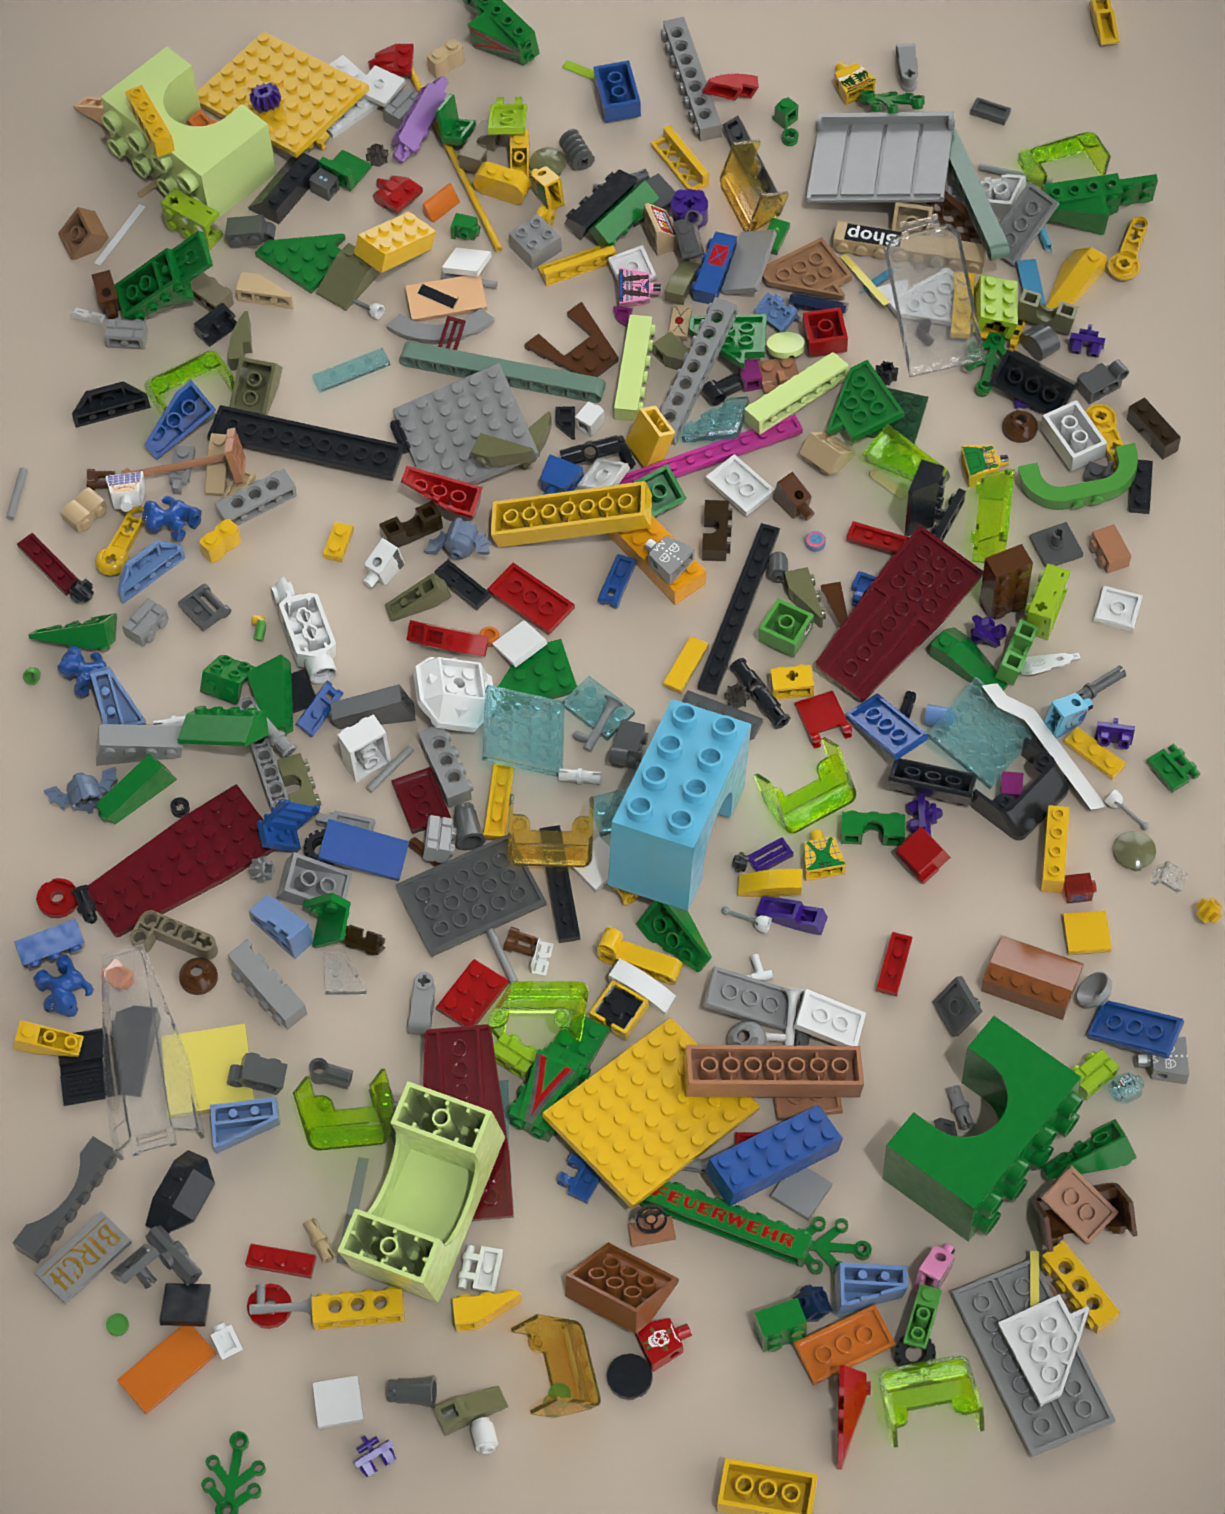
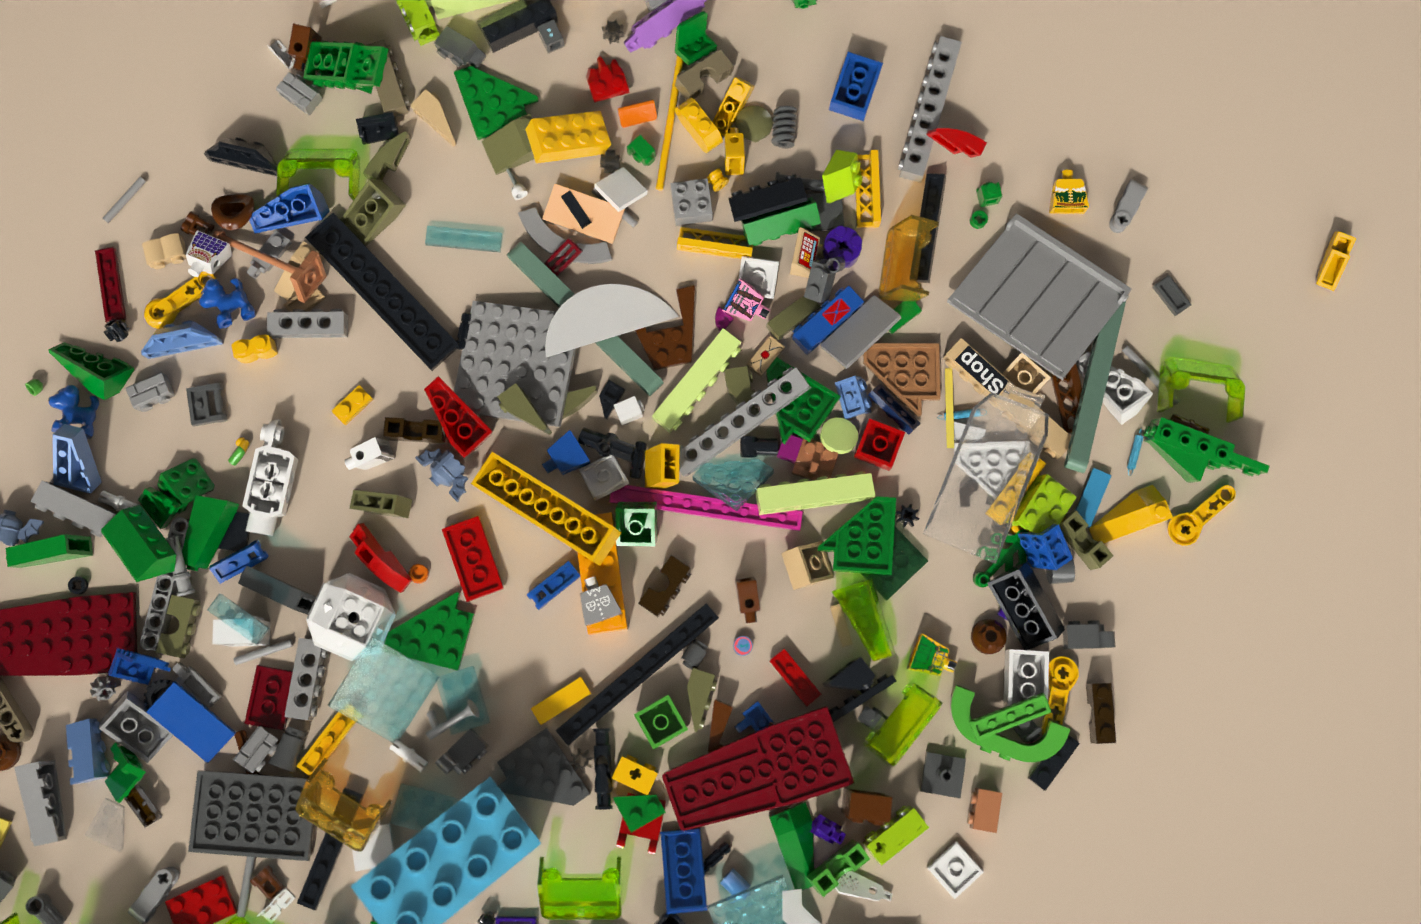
camera: 25 degrees right, 20 degrees up
green bracket [318,150,372,191] -> none
black plate [434,559,491,610] -> none
lime tile [488,97,528,135] -> none
white tile [492,620,548,668] -> none
lime piece [562,60,594,80] -> none
white plate [706,454,775,517] -> none
green plant [858,90,925,113] -> none
light grey tile [999,182,1060,267] -> none
dark purple hips [1069,324,1105,358] -> none
none -> green wing [138,487,181,529]
none -> clear light blue plate [207,593,270,645]
none -> reddish brown hat [211,194,255,230]
none -> white sticker [545,284,679,357]
none -> clear smoke gear [600,149,620,173]
none -> green wing [613,795,666,833]
none -> lime slope [822,150,862,203]
none -> dark grey brick [858,706,890,735]
none -> bright green tile [969,693,1051,741]
none -> blue bracket [1018,524,1073,570]

